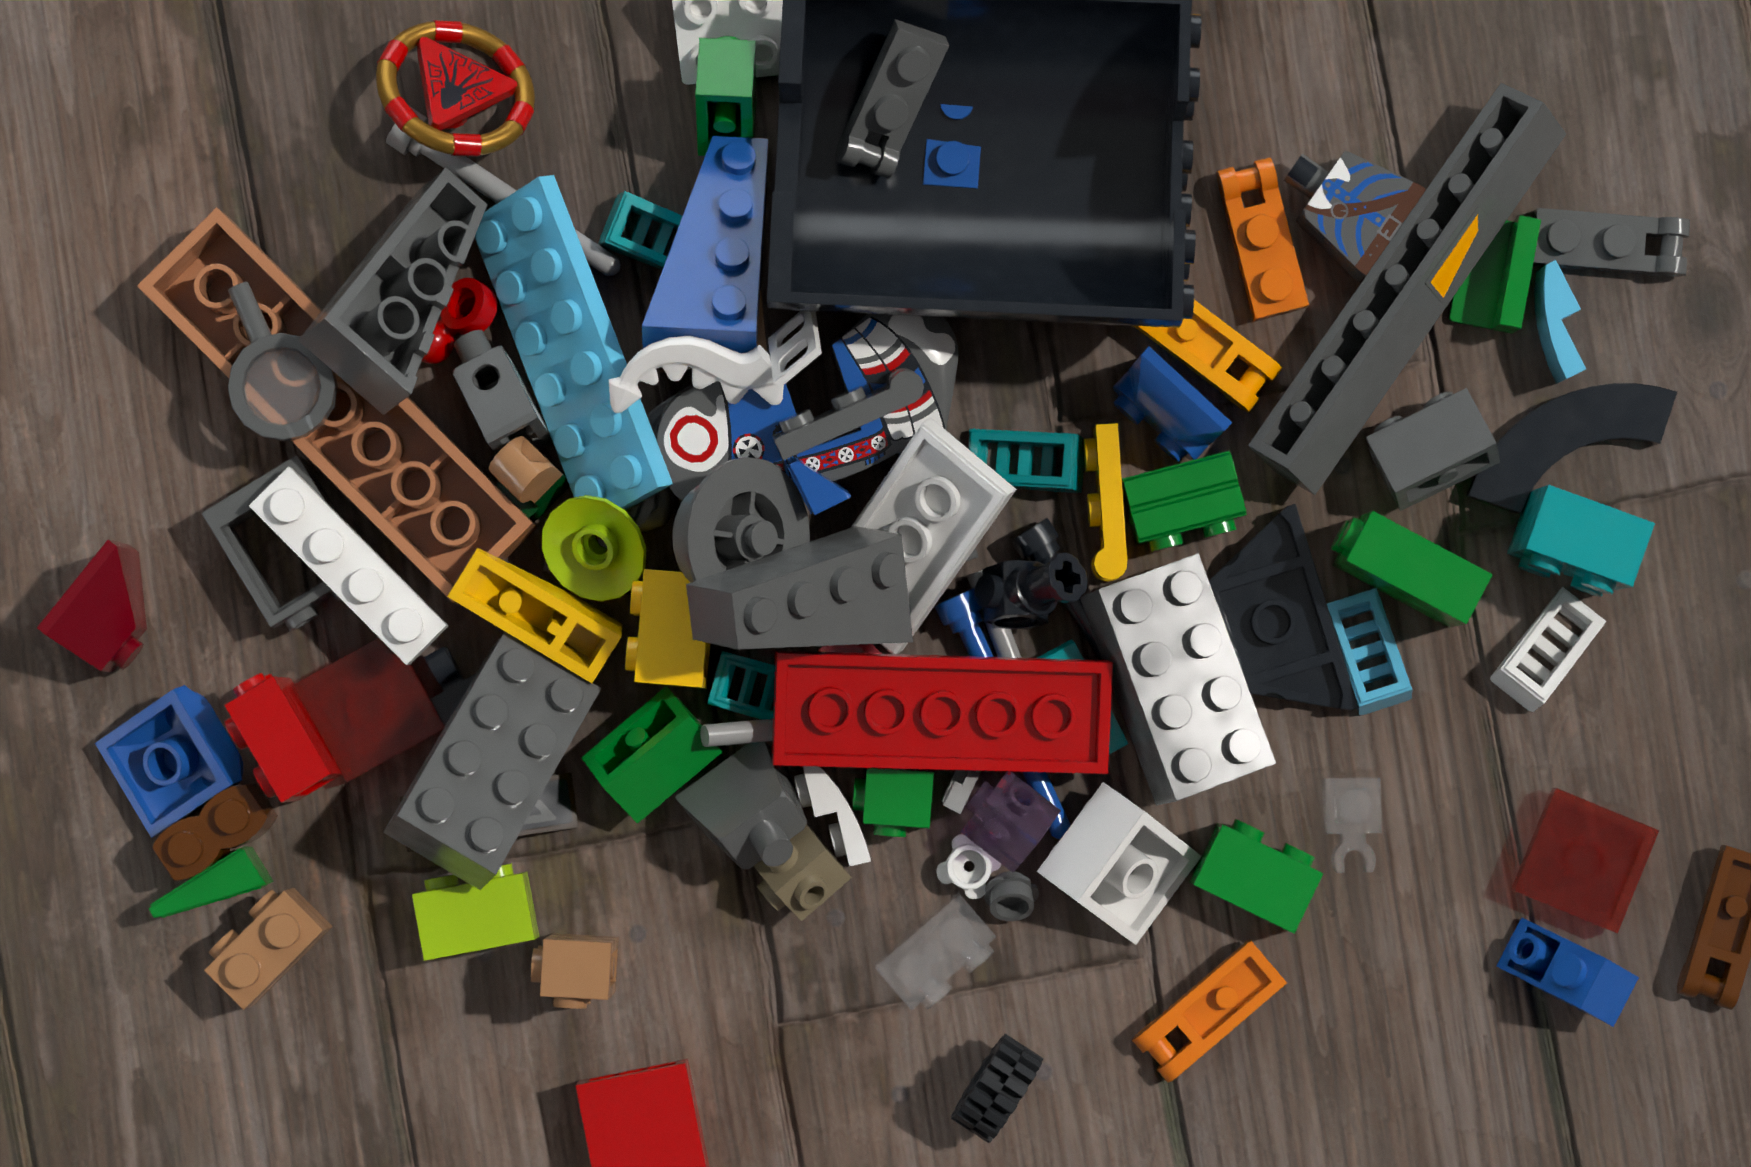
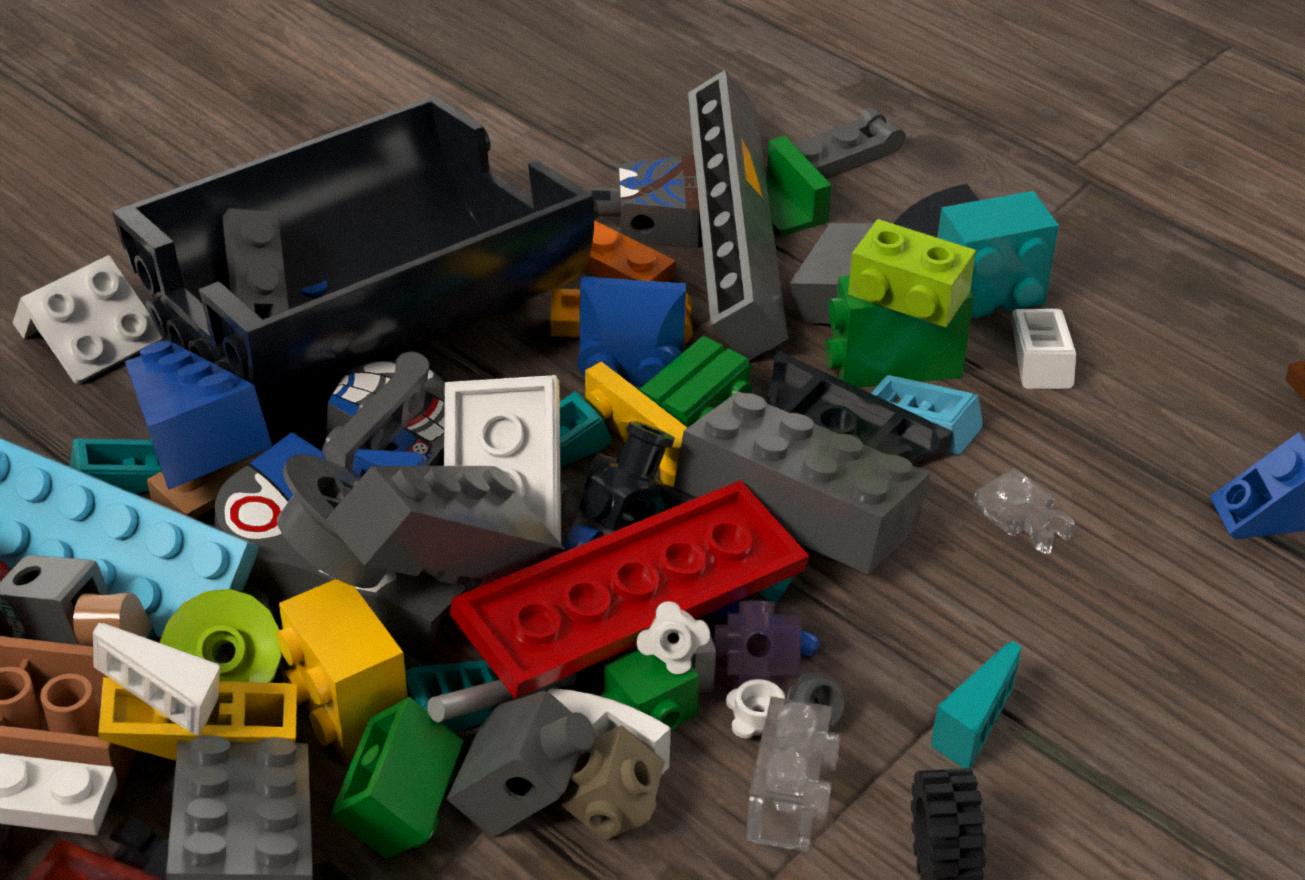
camera: 35 degrees left, 45 degrees down
white piece [609,311,822,413] -> none
green brick [695,36,757,156] -> none
white slope [1037,782,1201,945] -> none
orange plate [1132,939,1287,1083] -> none
green brick [1189,819,1324,934] -> none
clear red plate [1511,788,1659,934] -> none
medium azure slope [1534,260,1586,384] -> none
none -> white slope [93,623,220,736]
none -> white plate [637,601,710,674]
none -> lime brick [848,219,976,327]
none -> teal slope [931,641,1022,768]

